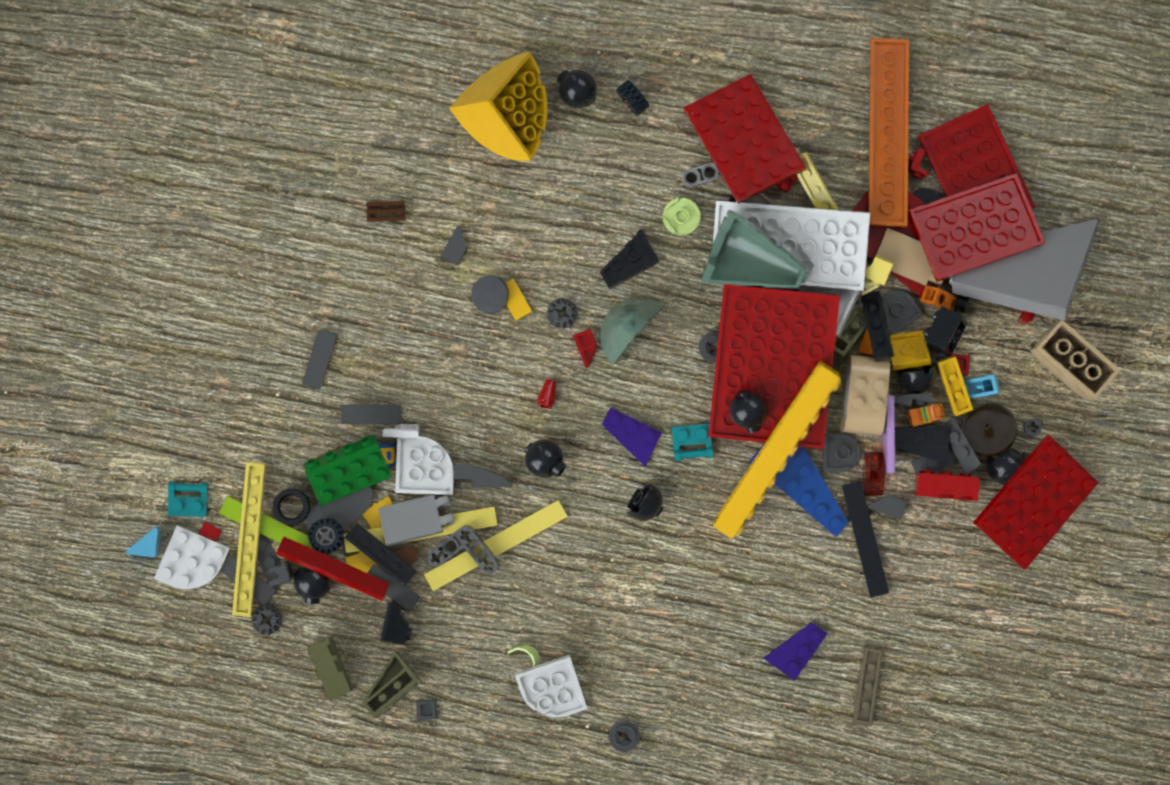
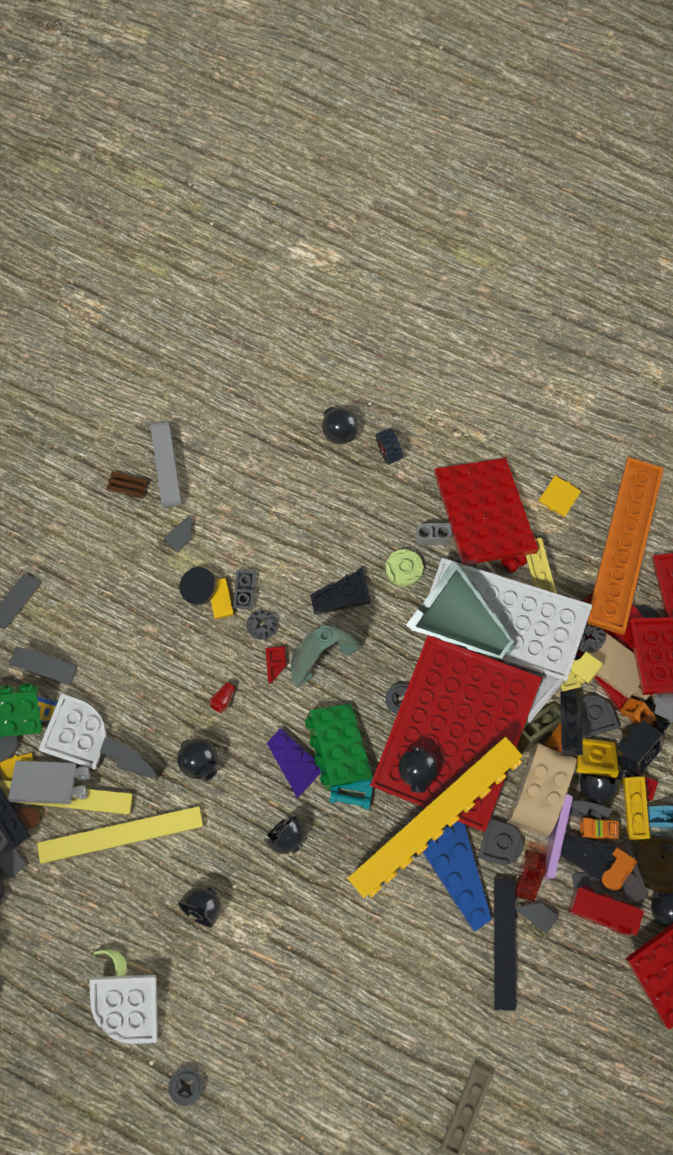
camera: 20 degrees right, 15 degrees down
white tile [383,424,420,438] -> none
dark grey beam [428,525,499,574] -> none
yellow brick [449,51,547,161] -> none
dark purple wing [763,622,828,681] -> none
red bracket [908,148,929,179] -> none
none -> light grey beam [151,421,182,508]
none -> black cylinder [178,887,221,928]
none -> dark grey slope [233,570,256,609]
none -> green bracket [305,703,373,791]
none -> yellow piece [538,475,581,517]
none -> dark grey gear [578,624,605,653]
none -> orange leg [602,848,637,890]

